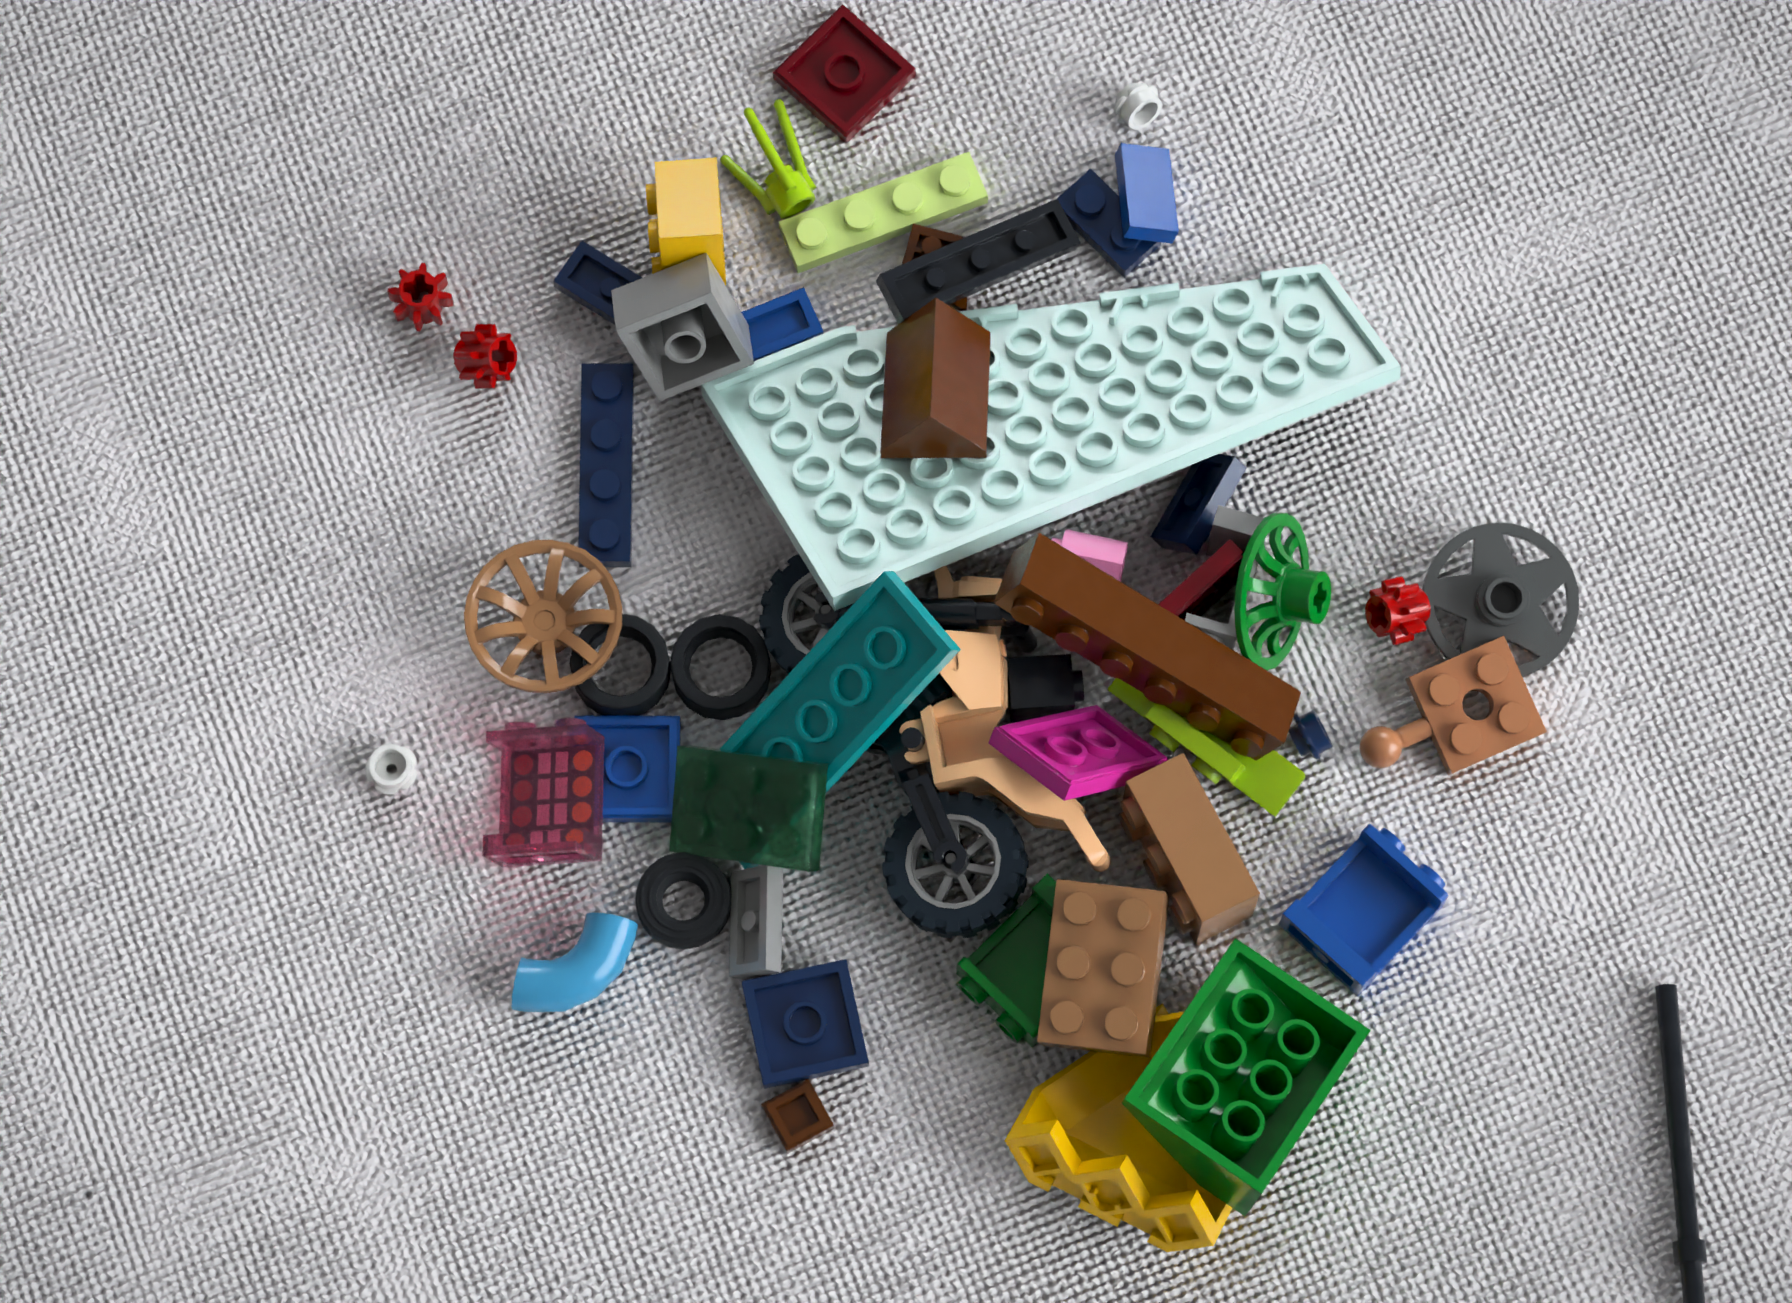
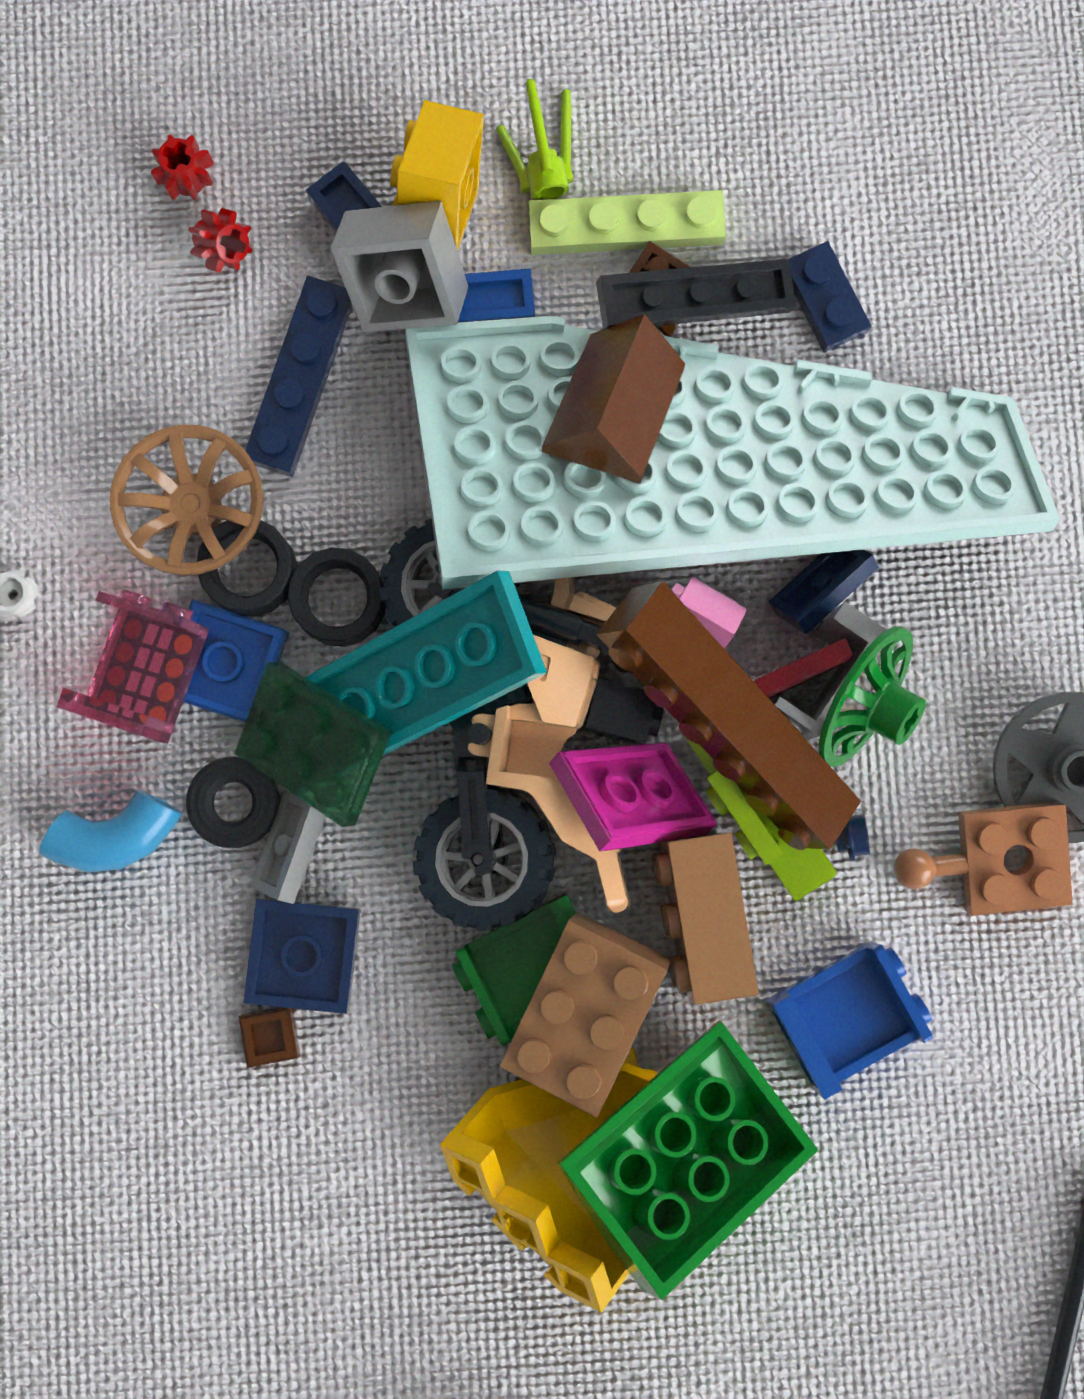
camera: 15 degrees right, 10 degrees up
dark red tile [773,4,916,144] -> none
white plate [1114,83,1162,130] -> none
tile [1115,143,1179,244] -> none
red gear [1365,576,1431,645] -> none

